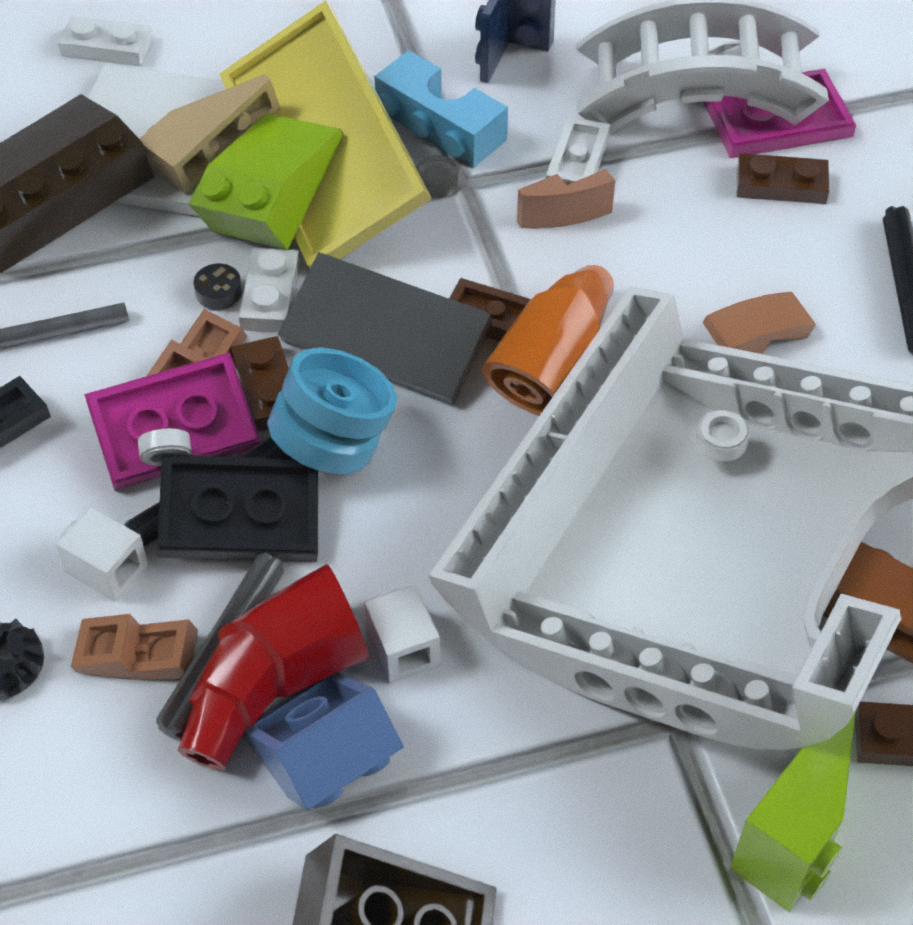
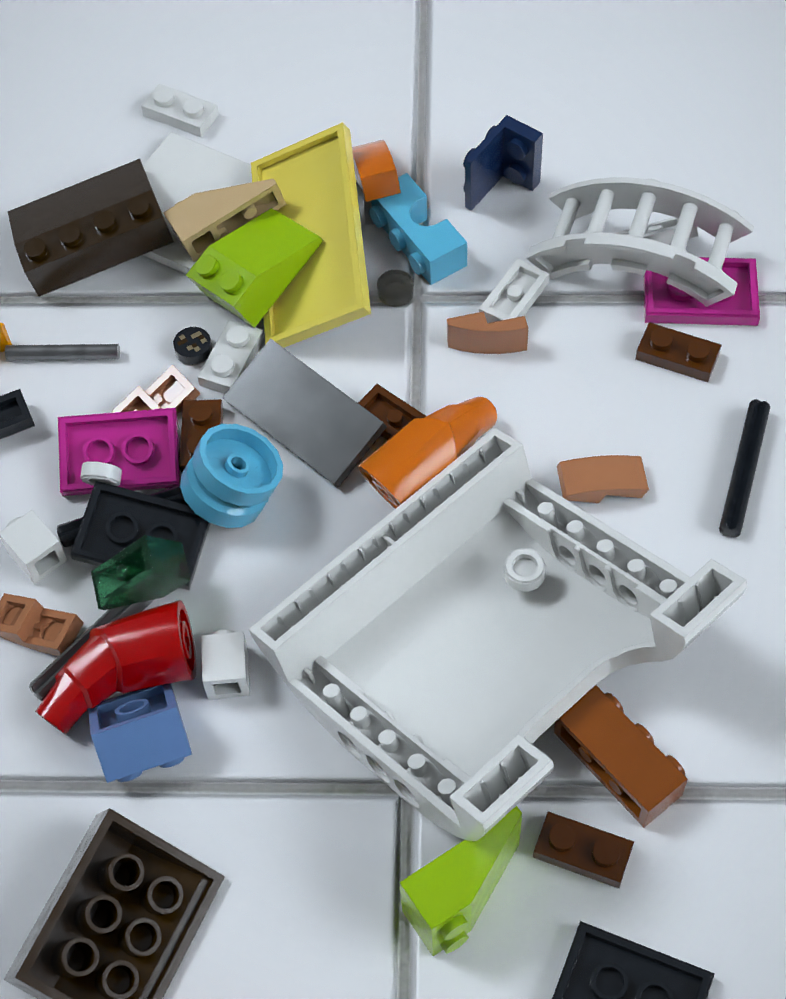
camera: 20 degrees right, 5 degrees up
none -> clear green slope [91,535,191,610]
none -> orange slope [352,140,401,202]

